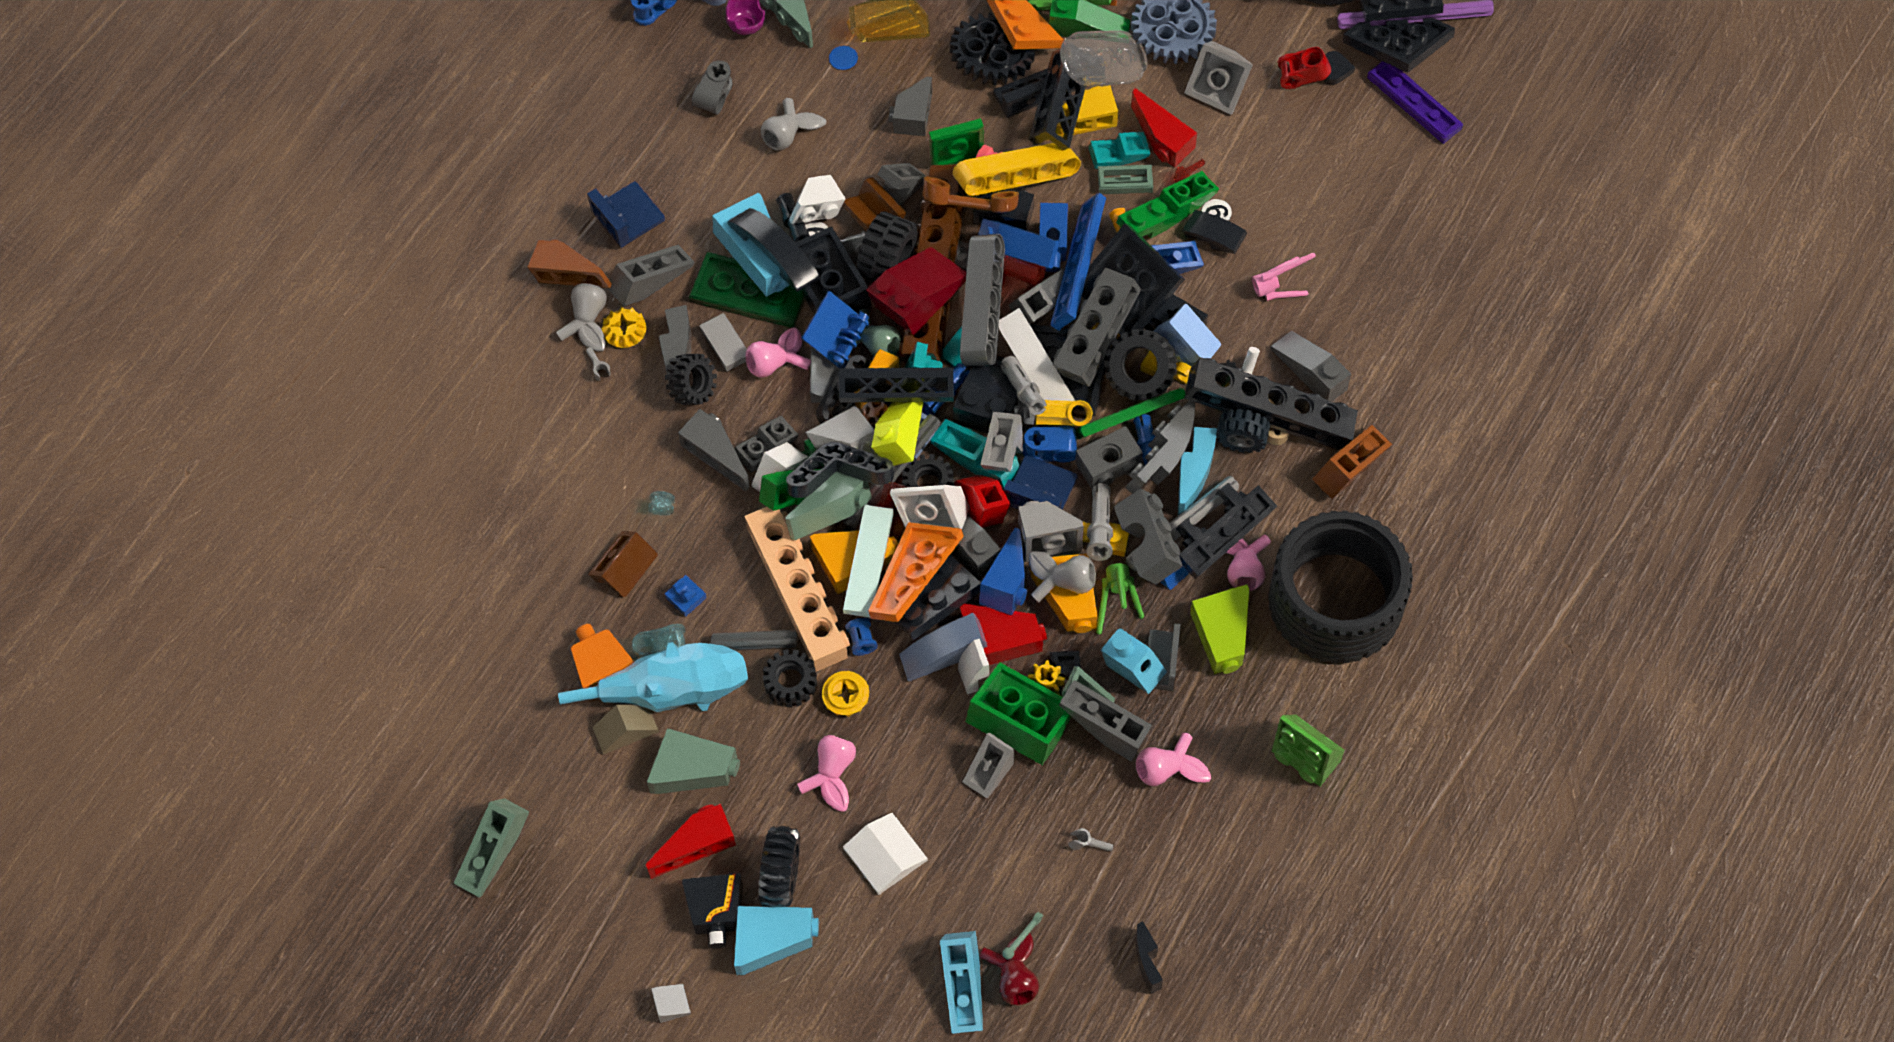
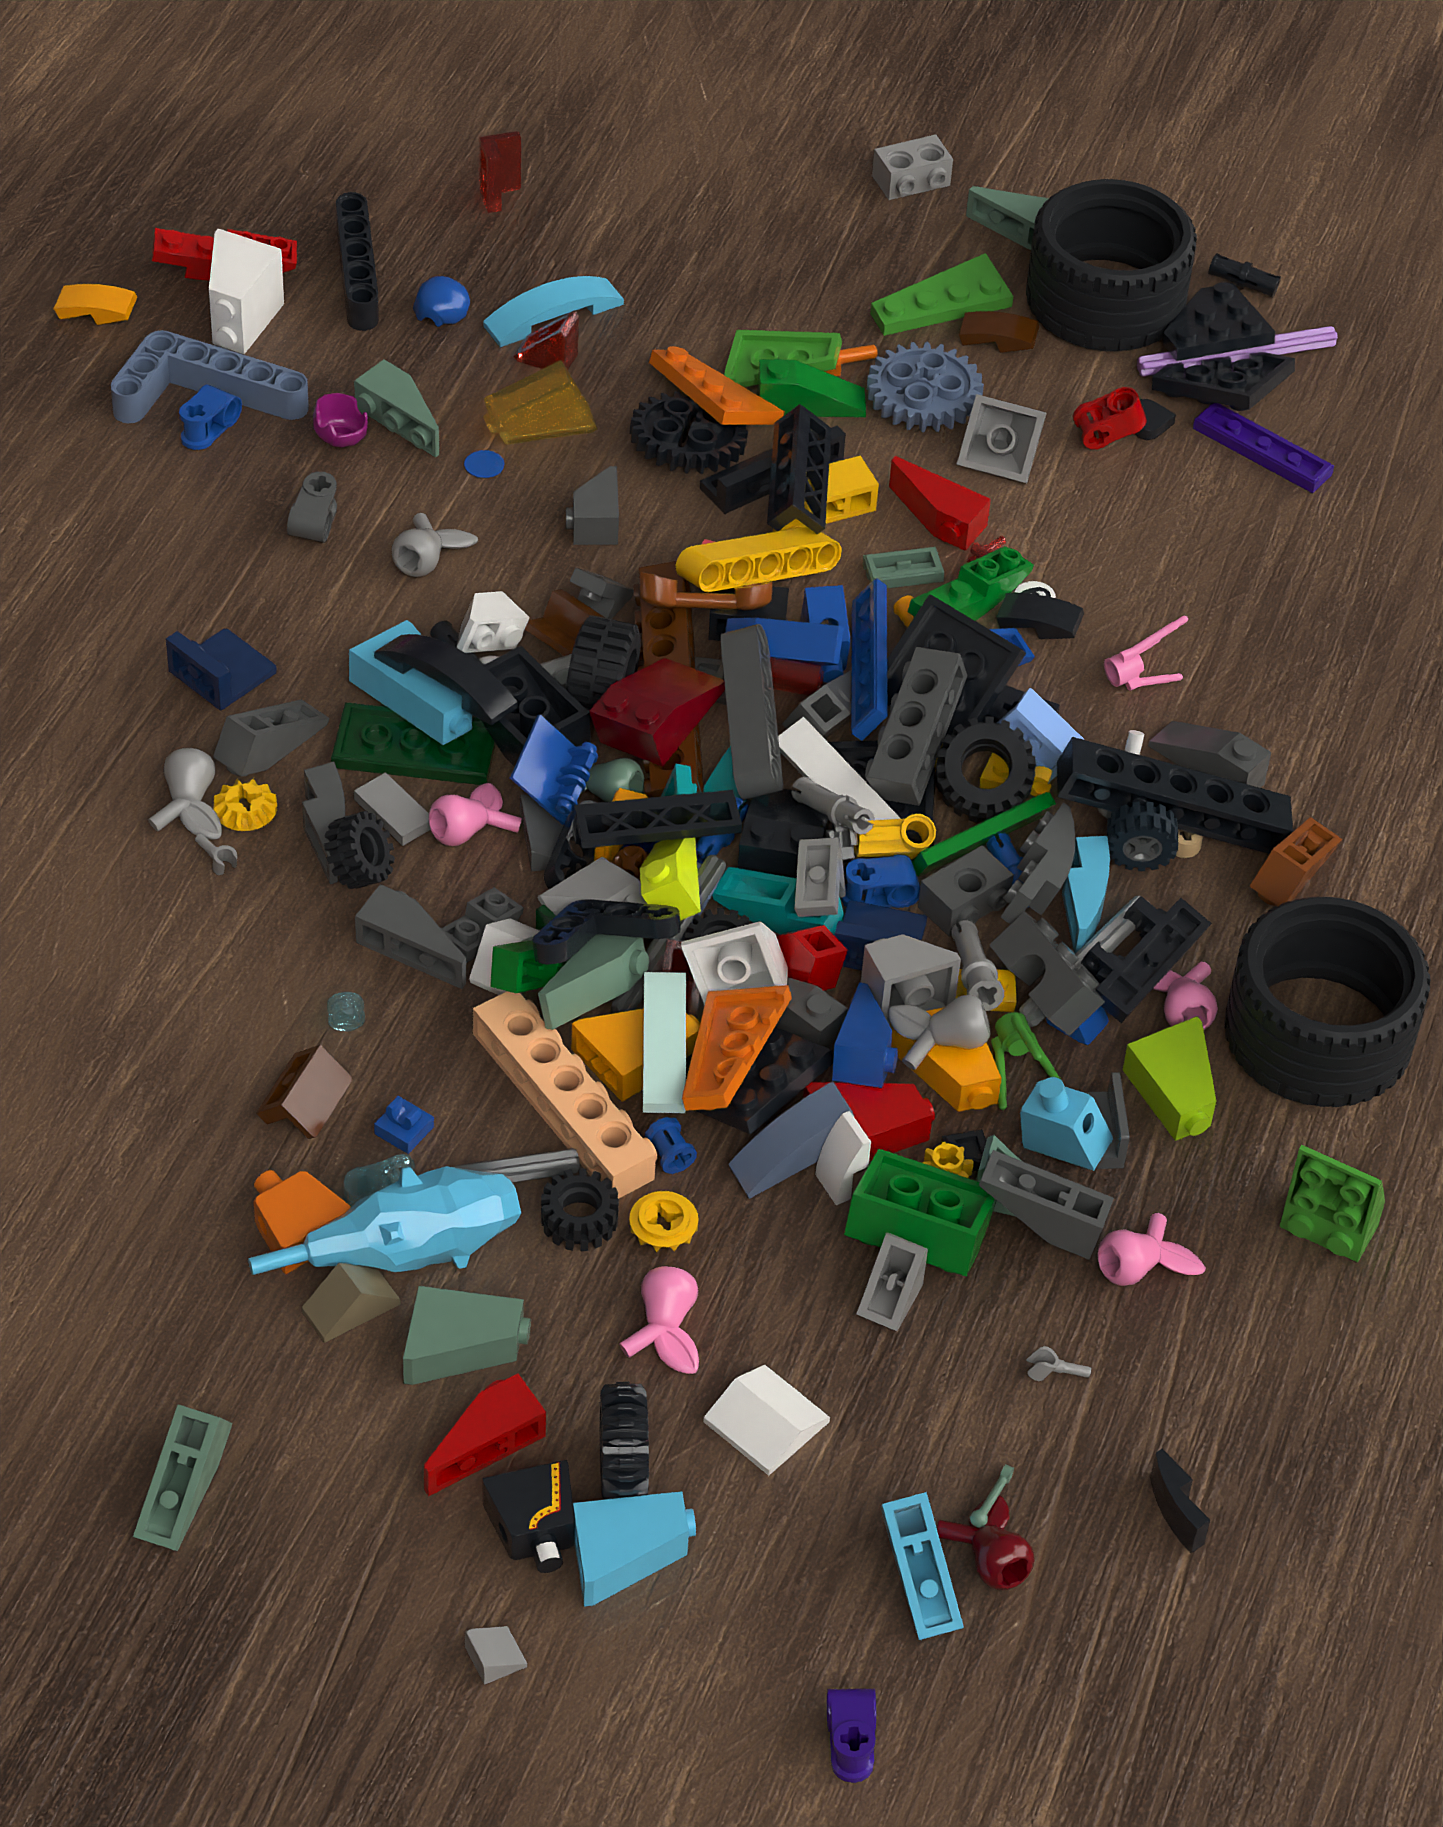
camera: 15 degrees left, 15 degrees down
dark orange slope [528,239,612,289] -> none
green tile [929,118,984,165] -> none
clear tile [1060,31,1148,86] -> none
teal slope [1088,132,1151,169] -> none

